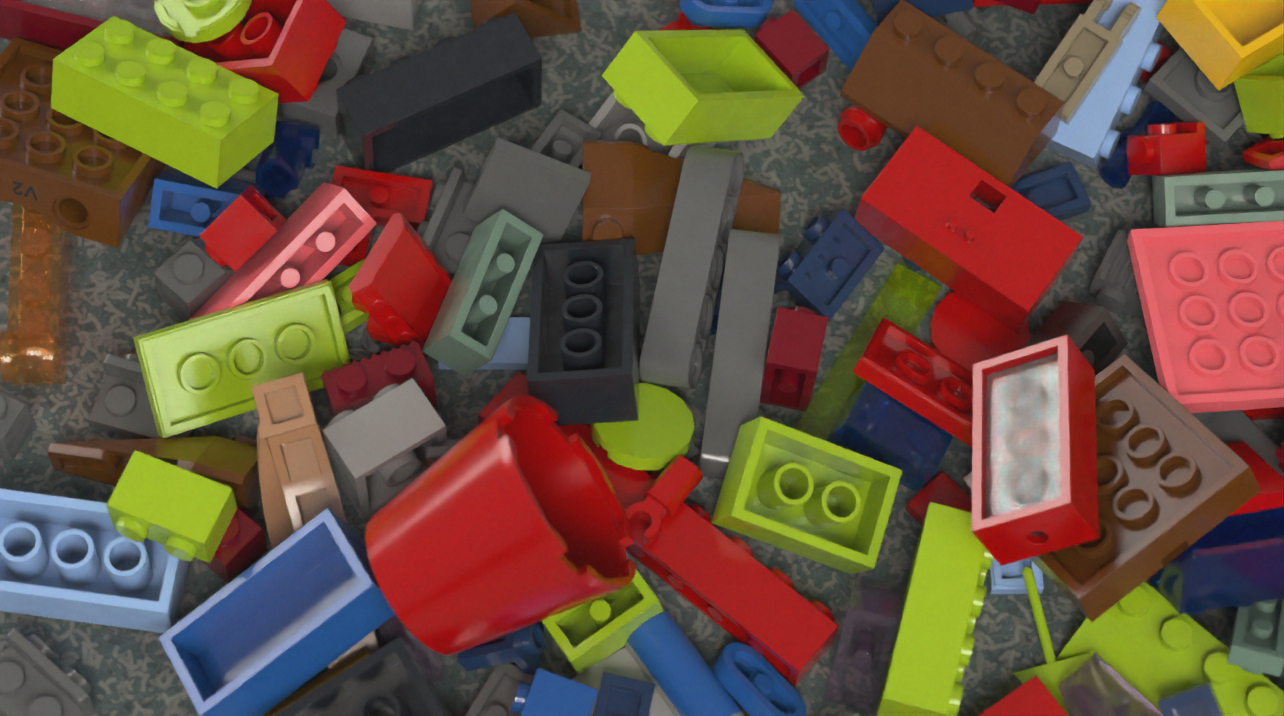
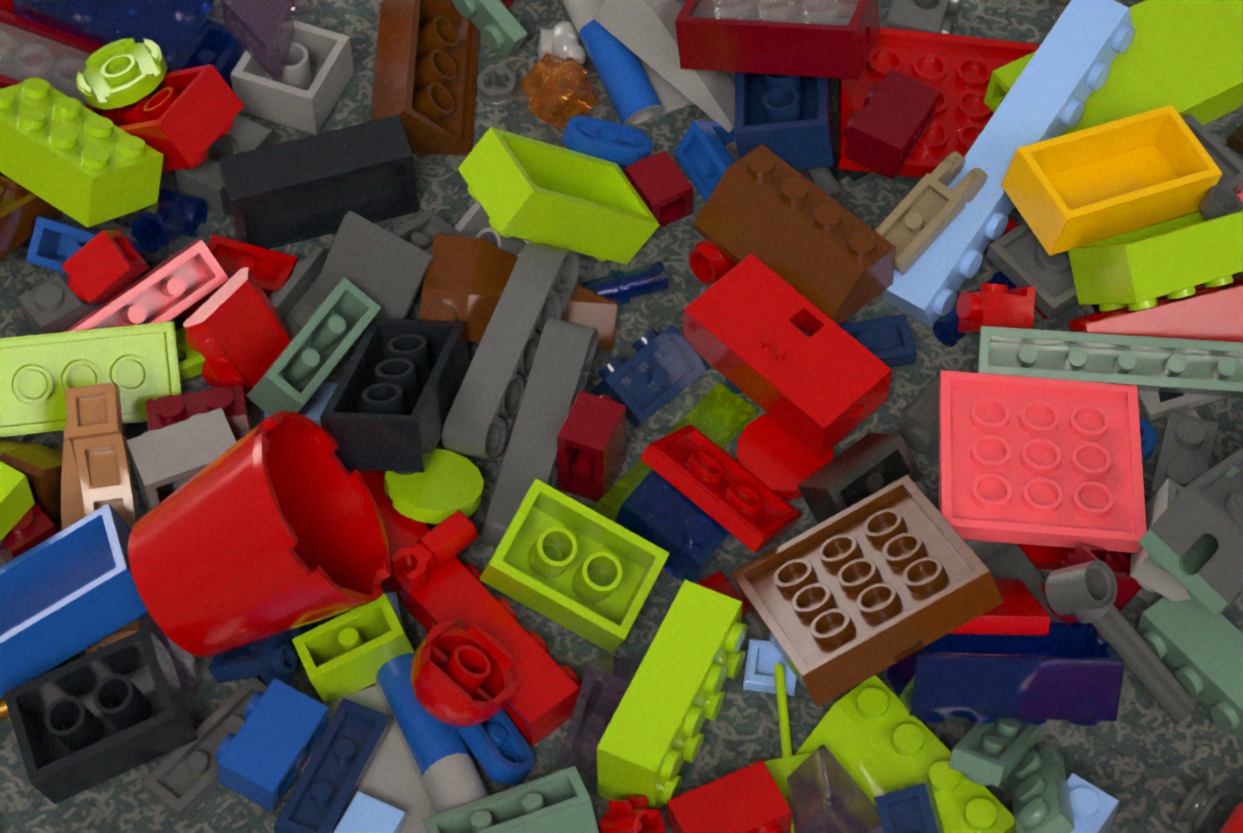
camera: 15 degrees right, 10 degrees down
brick [972,335,1099,566] -> none
none -> red cylinder [410,620,518,727]
none -> clear blue pin [578,261,669,306]

